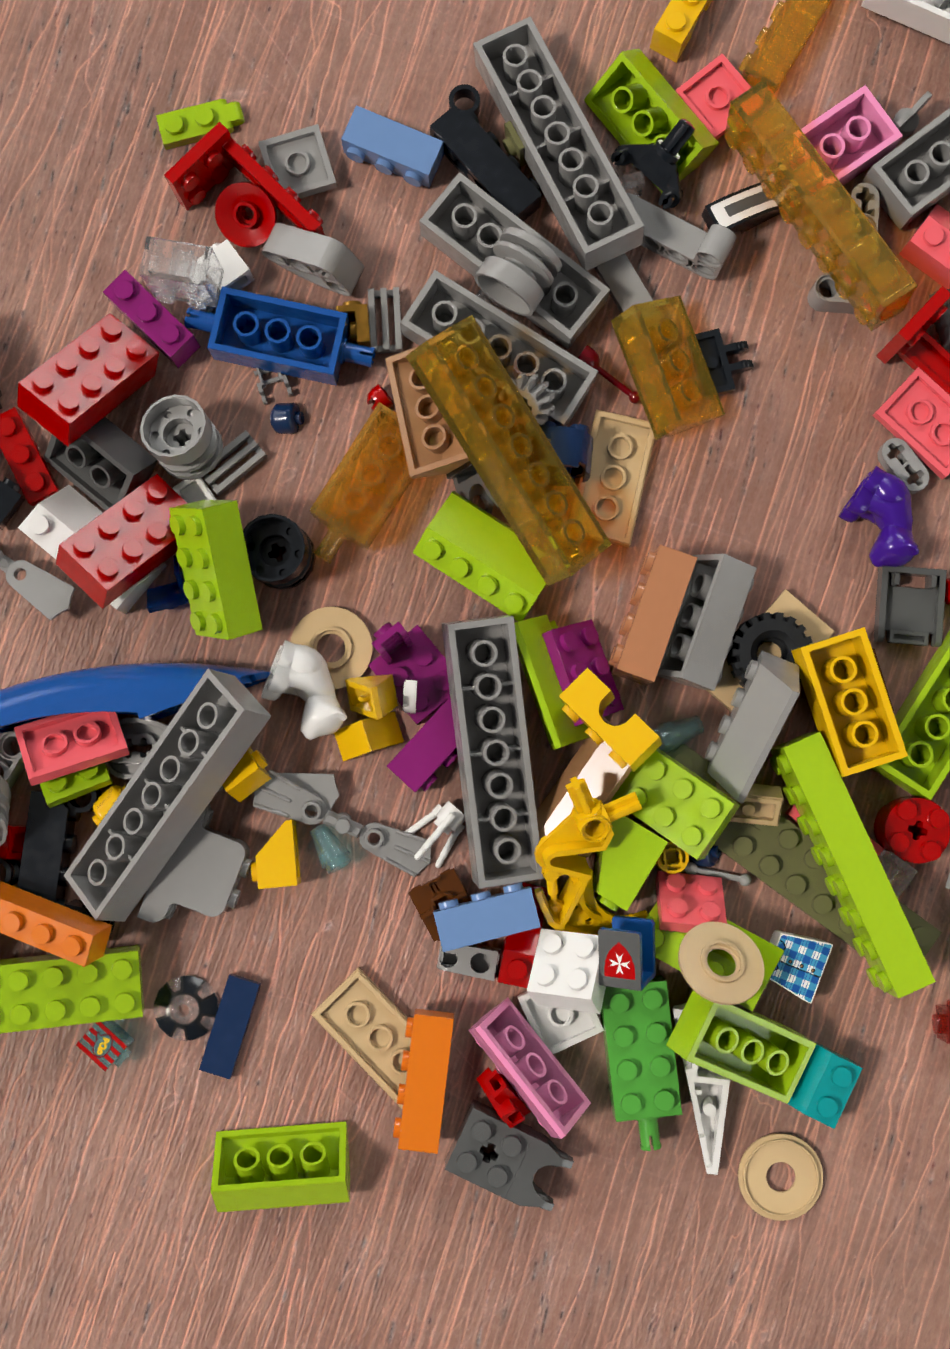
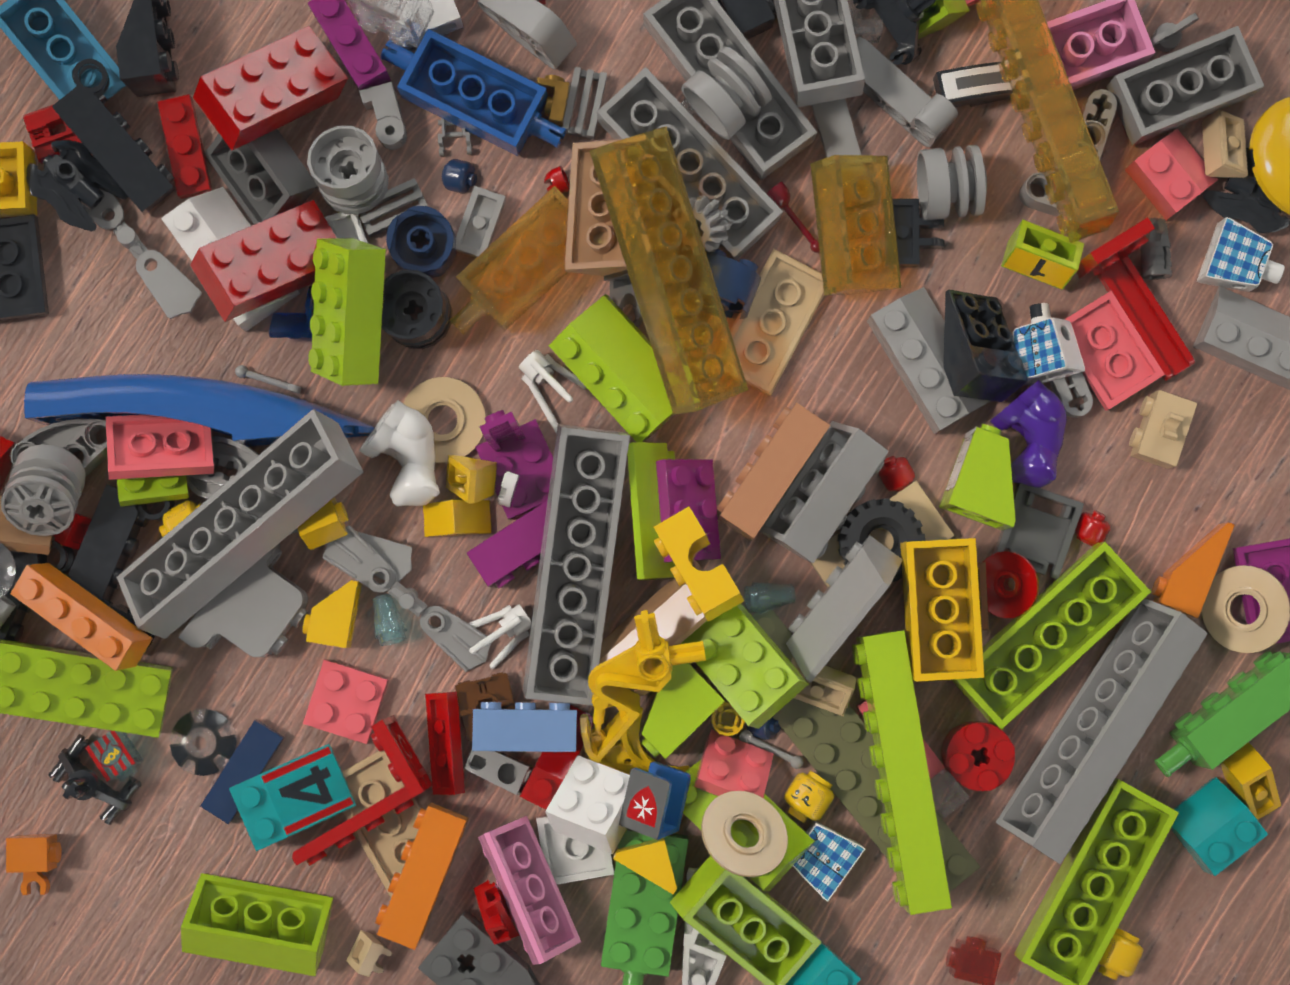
camera: 15 degrees right, 0 degrees up
none -> orange brick [6,834,62,895]
none -> black axle [48,734,142,825]
none -> teal slope [229,743,356,851]
none -> light grey hinge [235,365,302,394]
none -> red bracket [292,715,432,866]
none -> coral plate [303,659,389,744]
none -> tan tile [346,930,392,977]
none -> light grey leg [359,82,407,150]
none -> dark blue brick [386,206,457,278]
none -> red plate [425,691,465,795]
none -> light grey plate [456,186,506,261]
none -> white plant [519,350,586,434]
none -> yellow slope [613,838,677,895]
none -> yellow head [784,770,834,823]
none -> light grey slope [867,287,990,434]
none -> red piece [878,456,915,492]
none -> light grey wheel [917,145,987,220]
none -> lime slope [939,424,1016,531]
none -> black slope [943,289,1028,402]
none -> red dish [983,551,1039,618]
none -> lime brick [1001,219,1085,290]
none -> torso [1013,303,1085,386]

